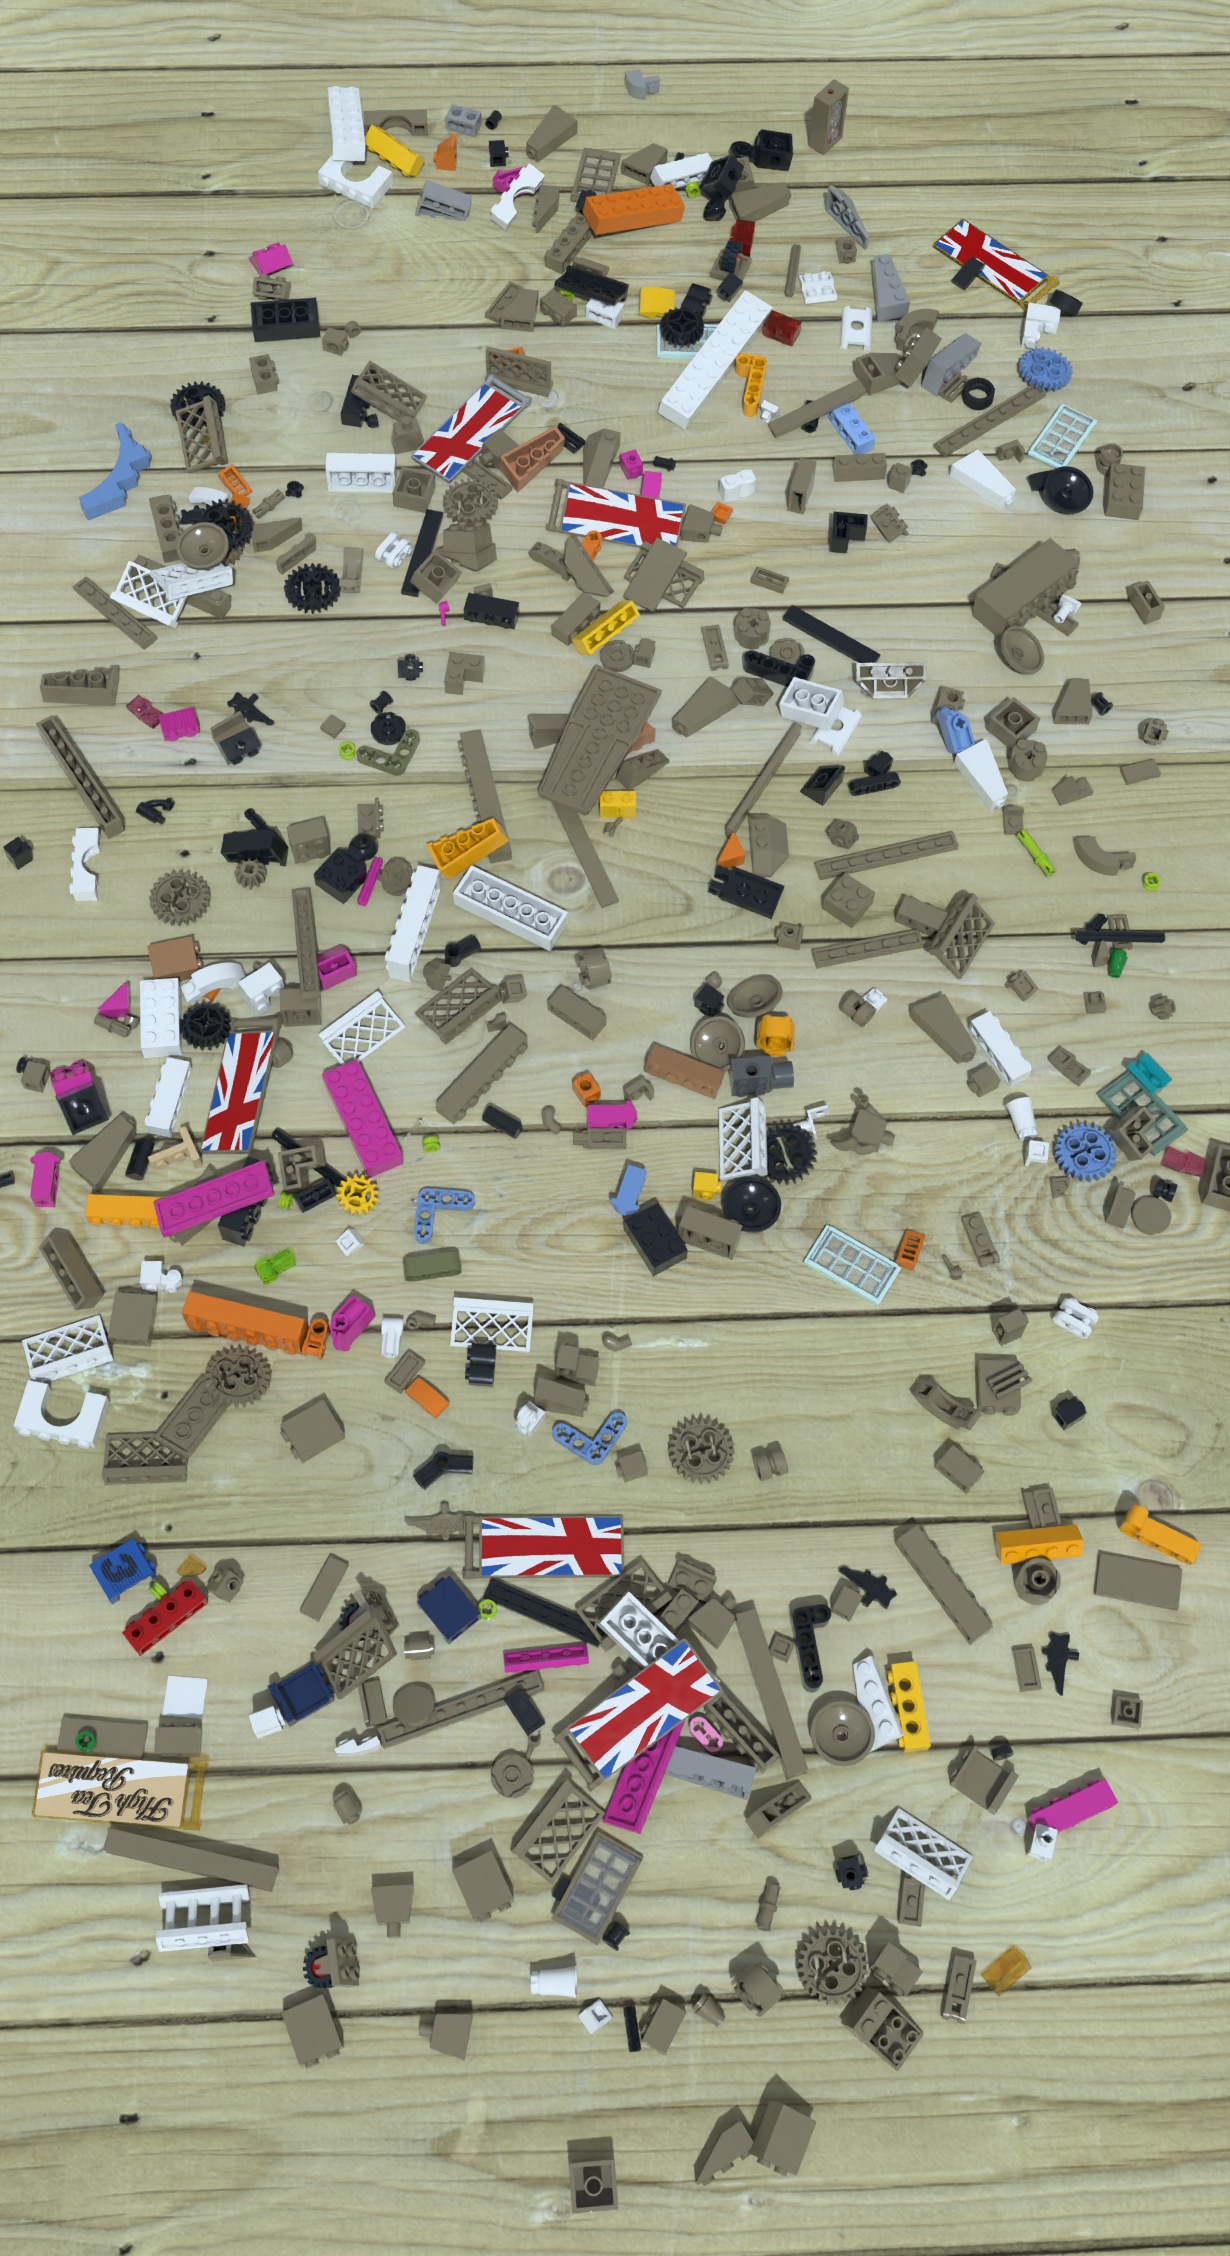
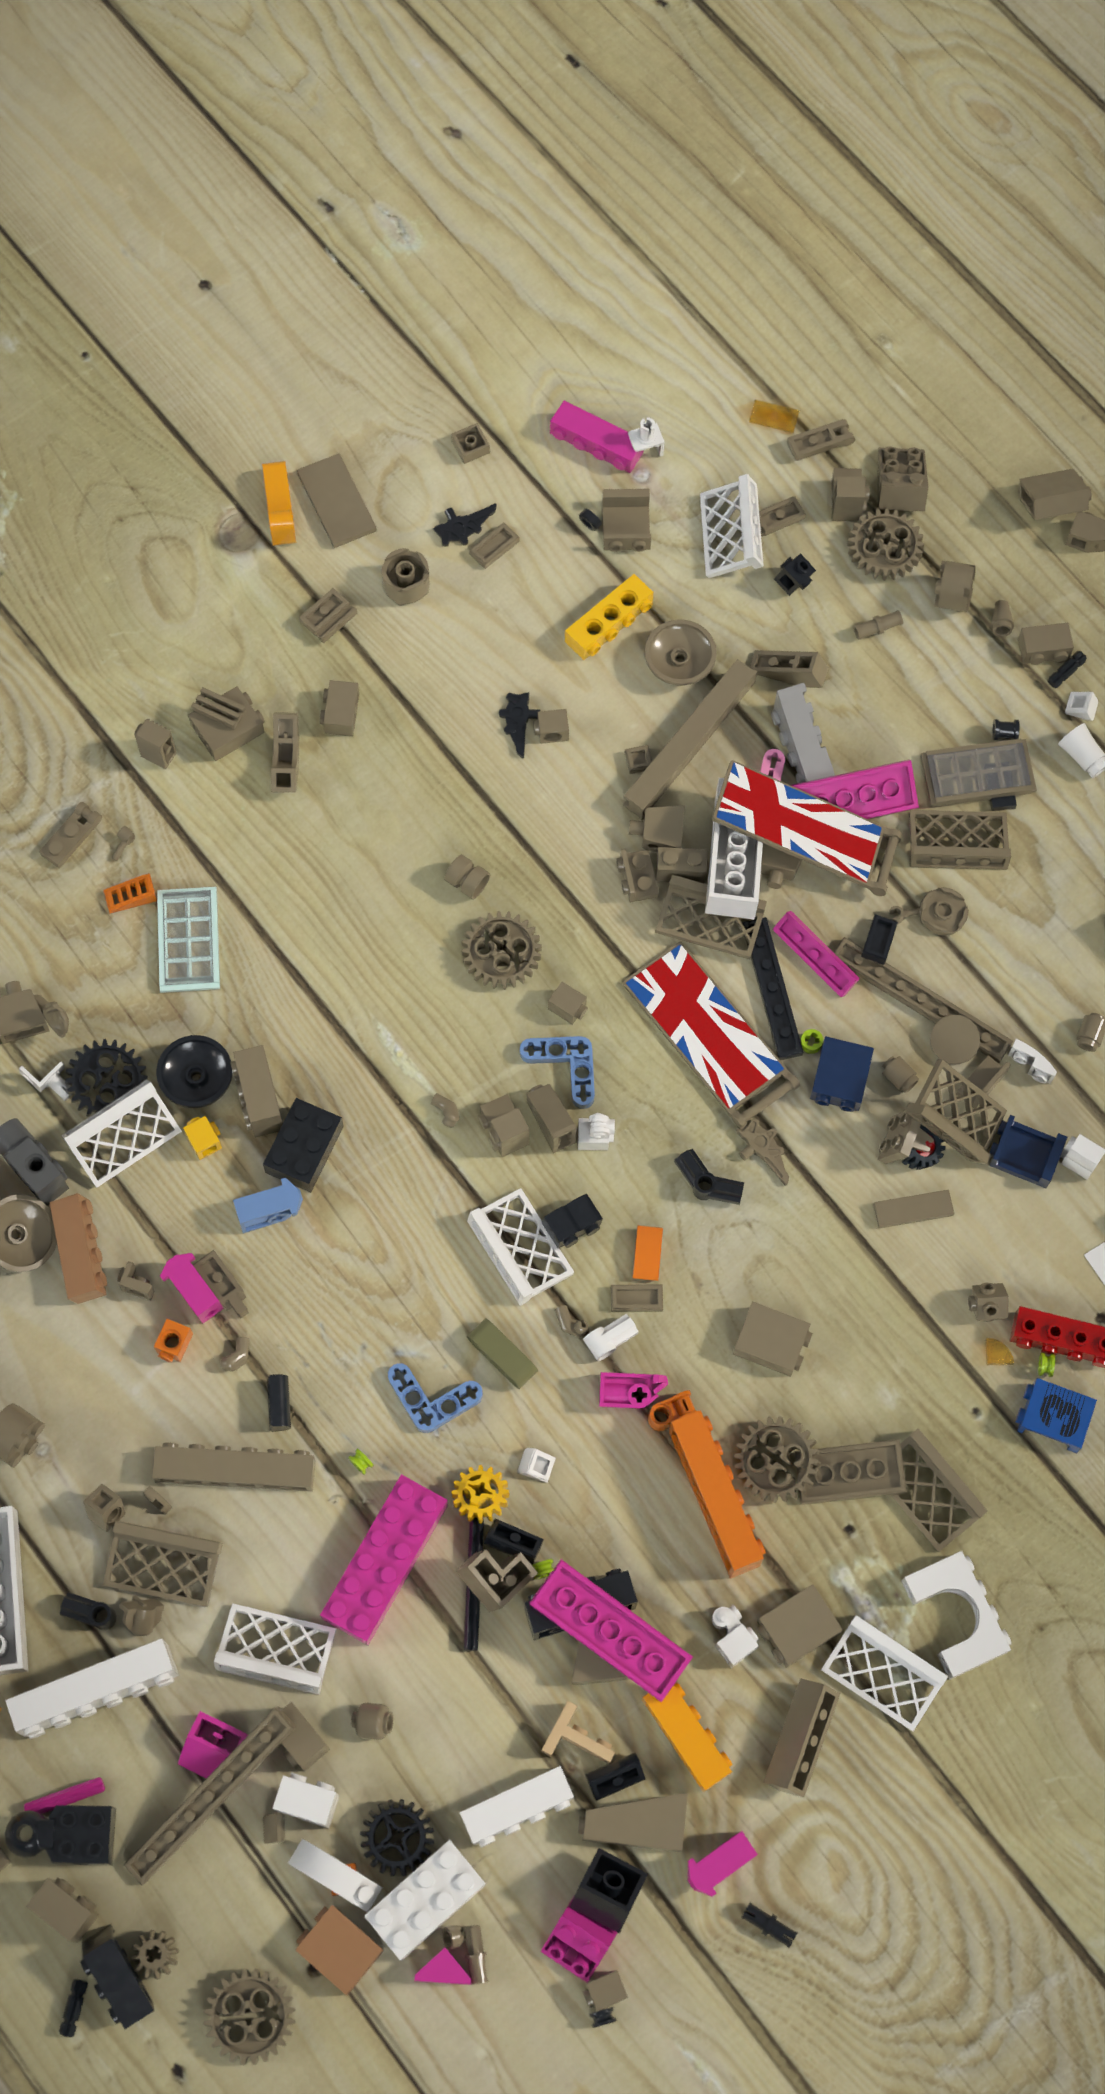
camera: 125 degrees left, 5 degrees up
flag [200,1017,283,1154] -> none
clear neon green piece [254,1249,296,1284] -> none
dark tan tile [377,859,413,896] -> none
dark tan brick [452,1850,514,1923] -> none
dark tan brick [548,986,606,1041] -> none
dark tan brick [705,1691,780,1774] -> none
black beam [791,1604,831,1693] -> none
white wing [853,1656,904,1752] -> none
dark tan brick [895,1525,993,1645] -> none
light orange brick [995,1524,1083,1564] -> none
black brick [1052,1396,1087,1431] -> none
white brick [1053,1298,1099,1339] -> none

